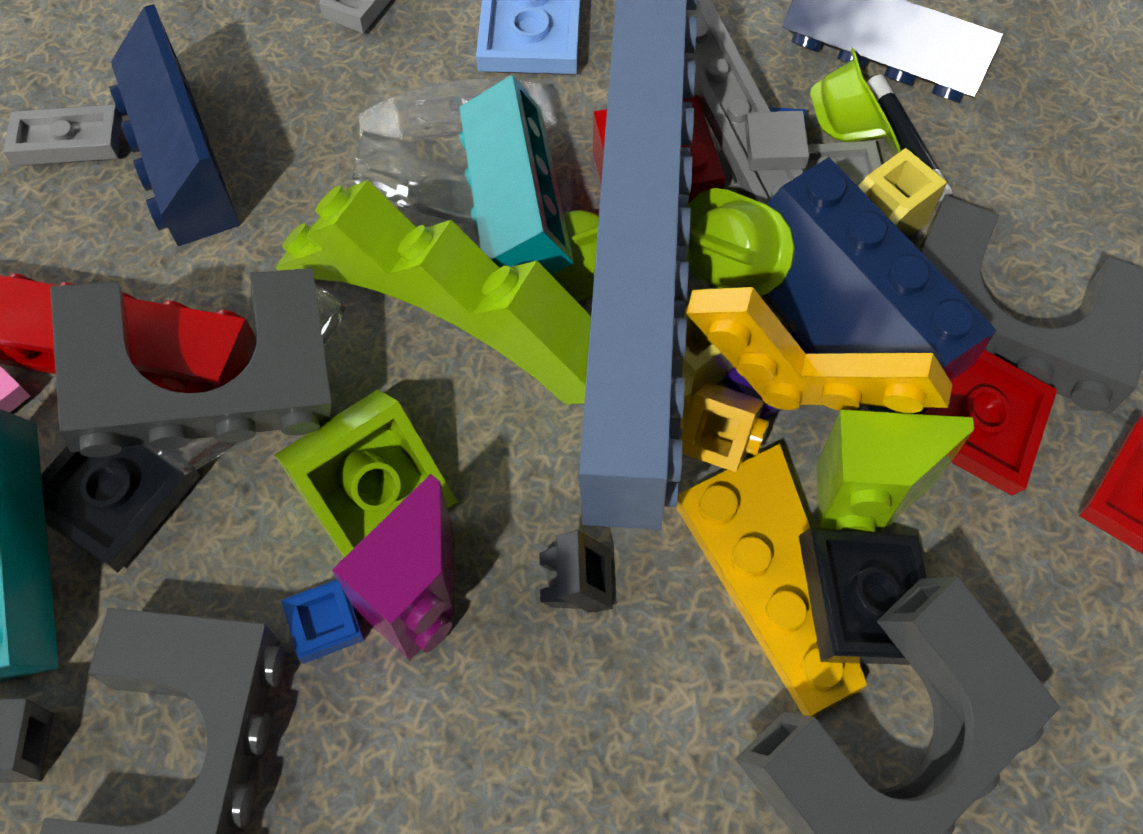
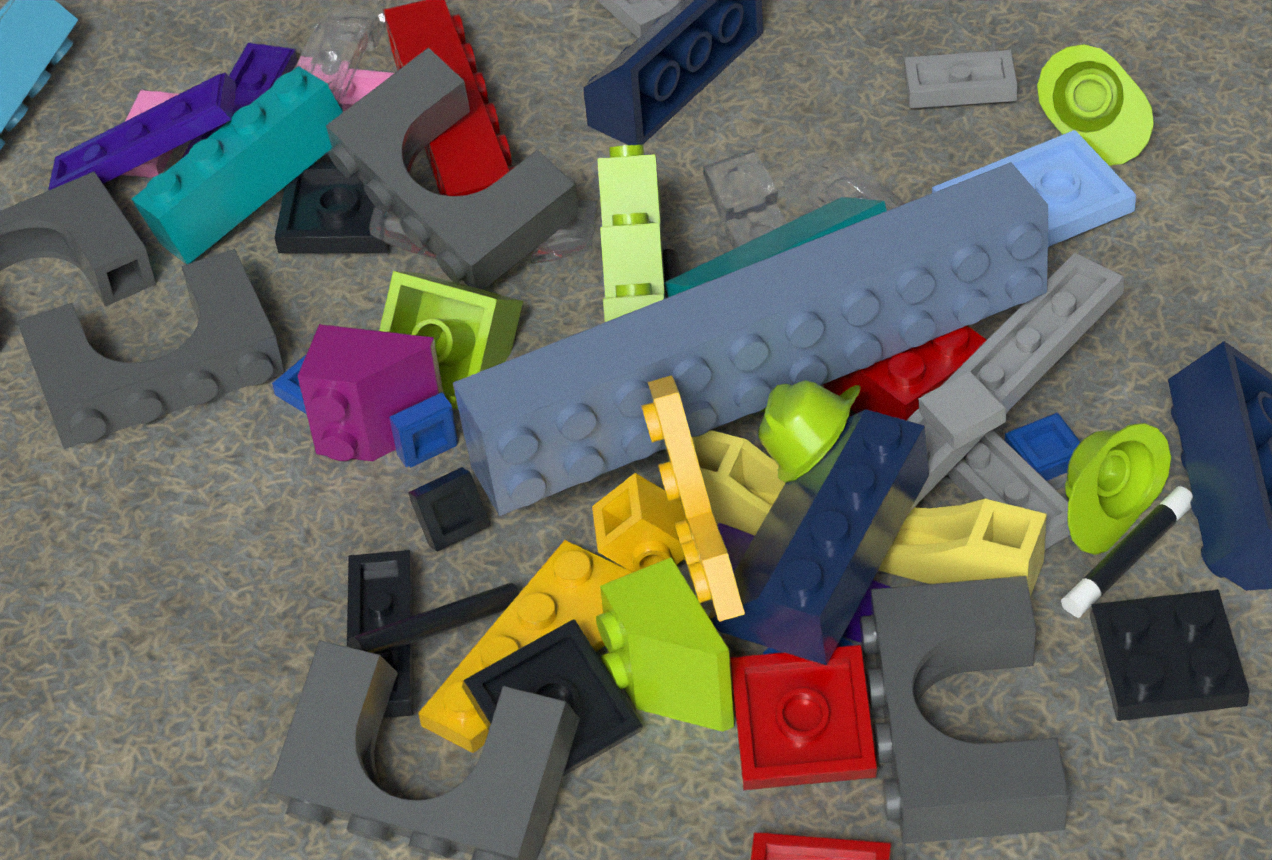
camera: 65 degrees right, 15 degrees down
none -> black plate [347,550,414,718]
none -> black bar [348,583,519,655]
none -> blue tile [389,392,458,468]
none -> black plate [1090,590,1250,721]

